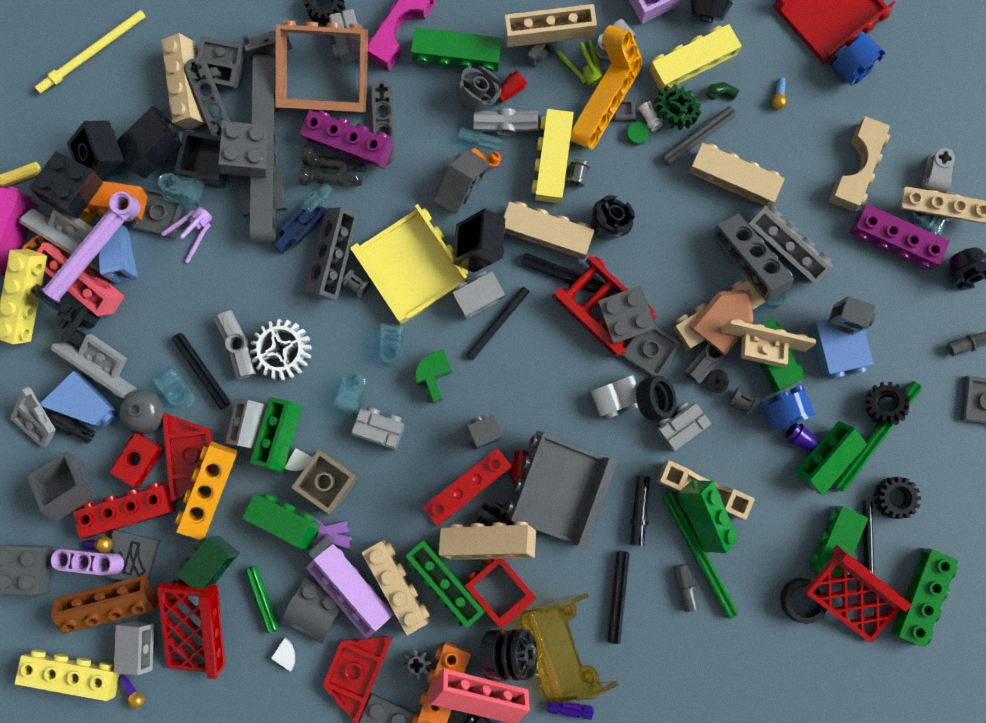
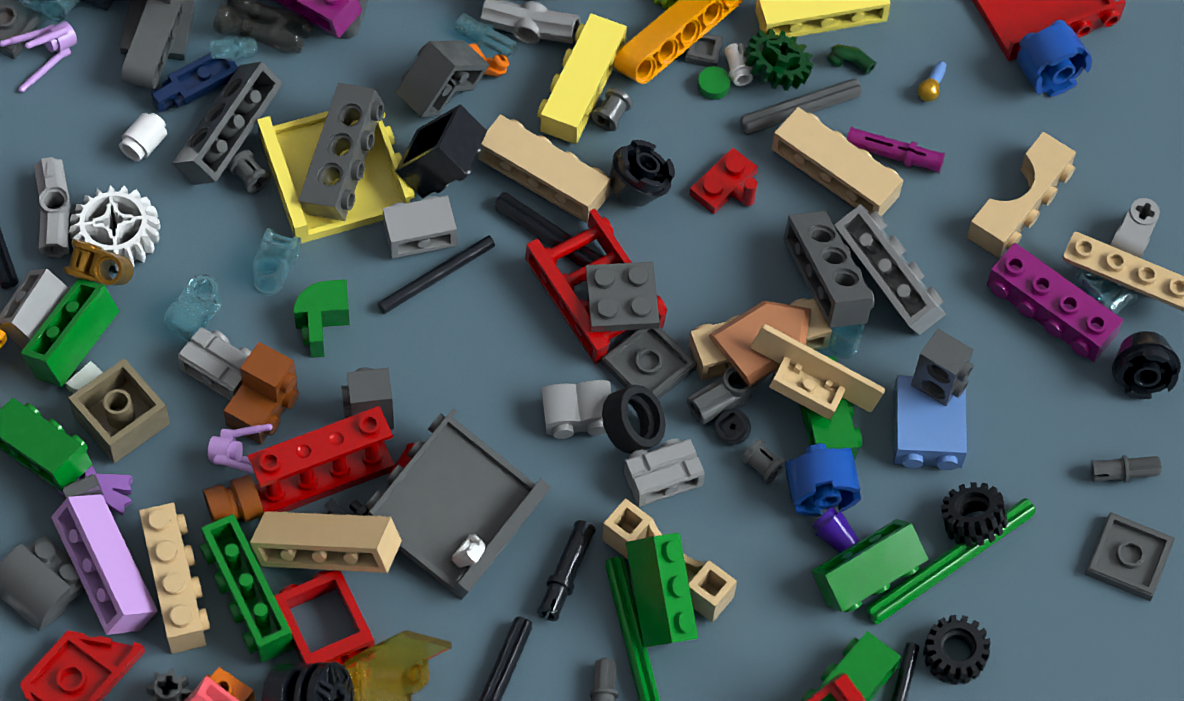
camera: 10 degrees right, 20 degrees down
none -> pearl gold piece [63,239,134,286]
none -> white brick [119,113,167,162]
none -> dark orange wheel [203,474,264,523]
none -> lavender plant [208,424,273,474]
none -> dark orange brick [224,342,299,444]
none -> dark grey brick [298,83,384,221]
none -> white tile [451,534,485,568]
none -> red plate [689,148,758,214]
none -> magenta pin [847,126,945,173]

